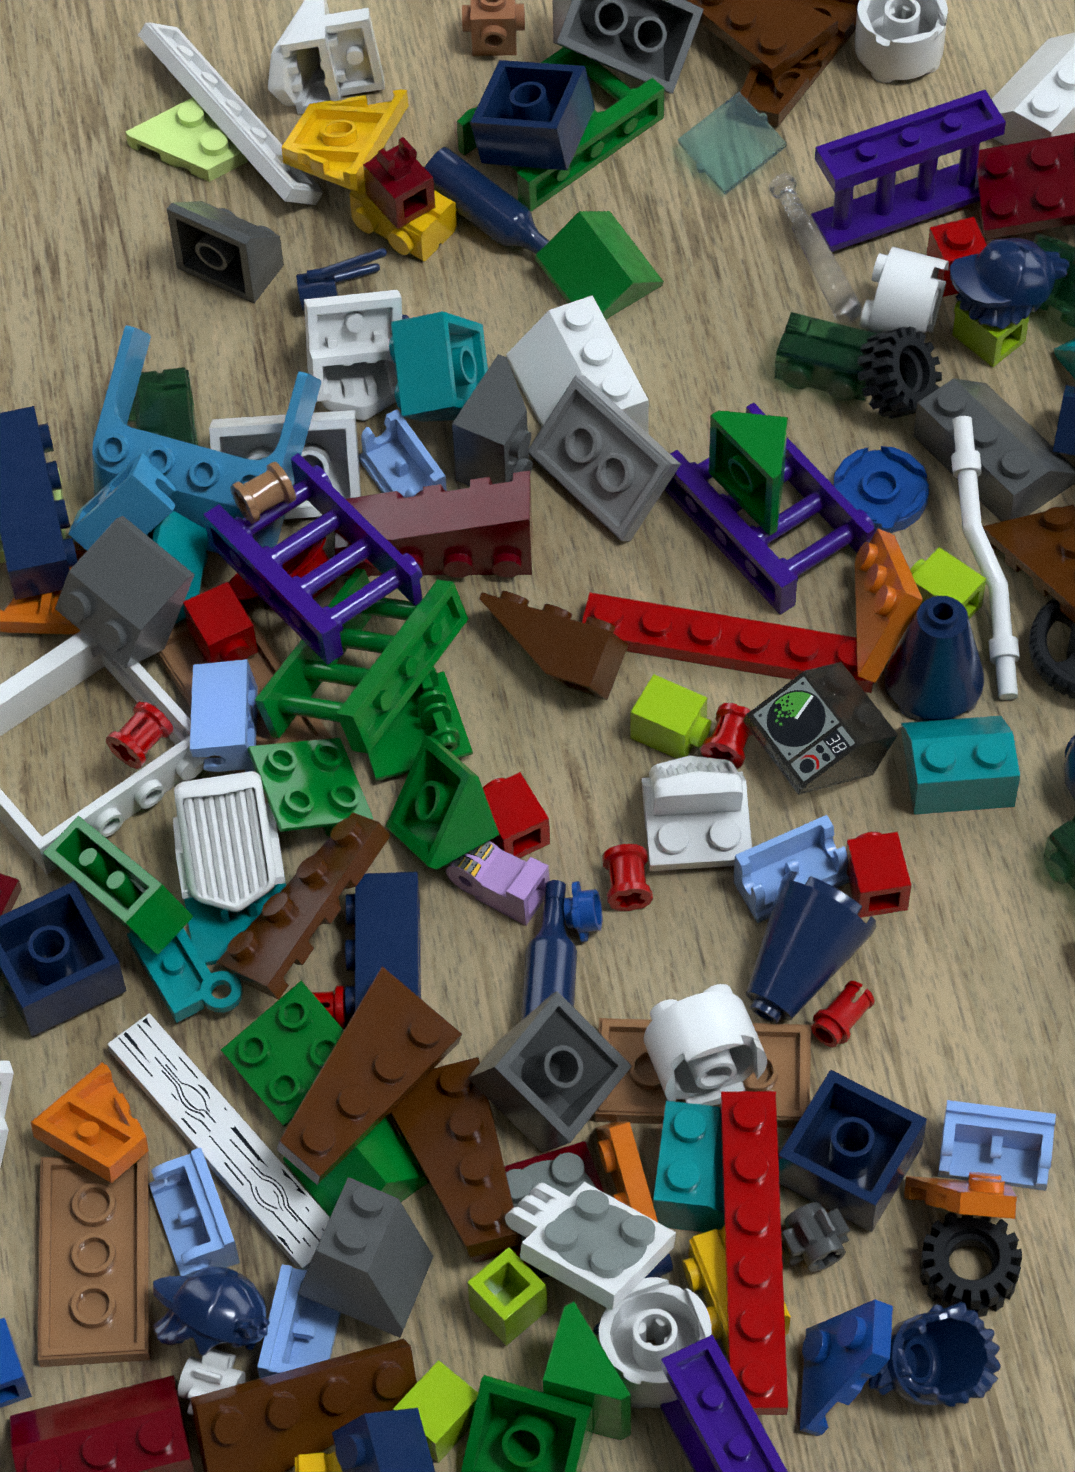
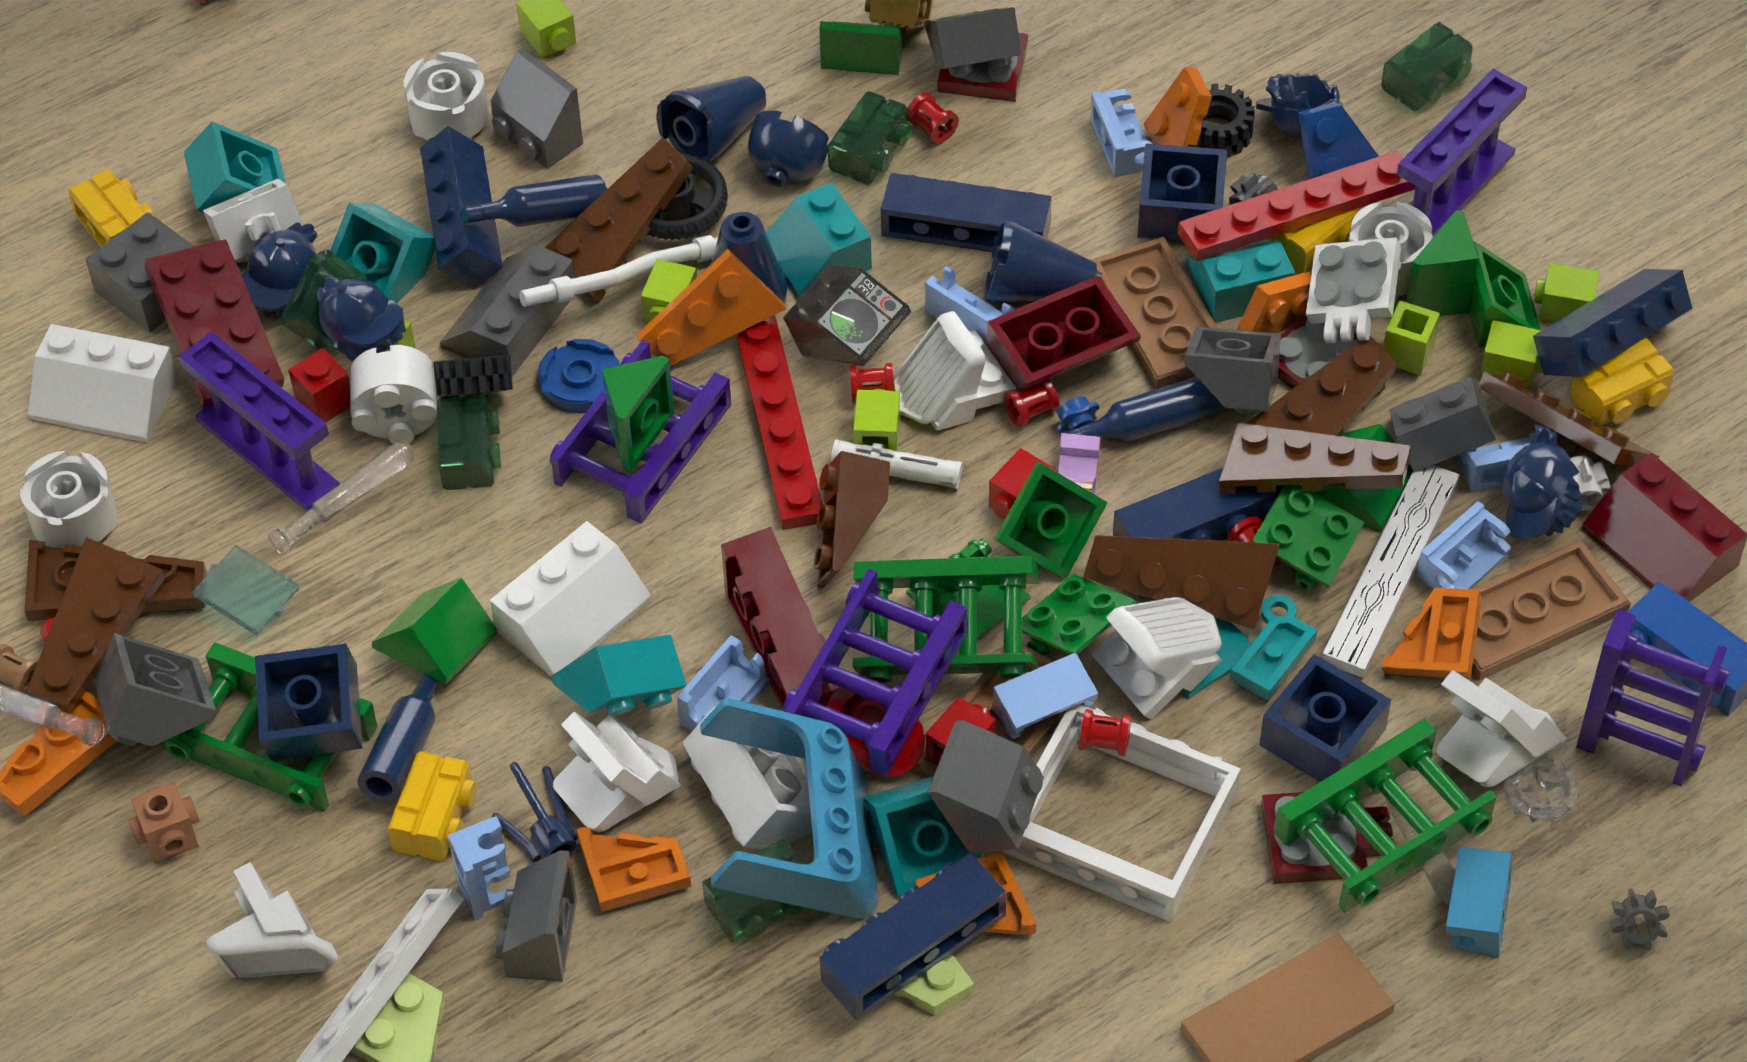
camera: 115 degrees left, 5 degrees down
green brick [43,815,193,955] -> none
dark azure hinge [68,453,176,551] -> none
medium nougat bush [230,461,296,524] -> none
yellow wing [281,89,409,191] -> none
dark red brick [363,137,436,229] -> none
dark grey slope [452,354,533,486] -> none
light grey tile [529,375,681,541] -> none
white brick [644,984,767,1106] -> none
red pin [811,981,875,1048] -> none
red brick [846,832,911,918] -> none
none -> light blue hinge [448,816,513,920]
none -> orange wing [576,827,691,912]
none -> white pin [831,439,963,489]
none -> dark blue brick [881,173,1052,252]
none -> dark red slope [986,275,1141,388]

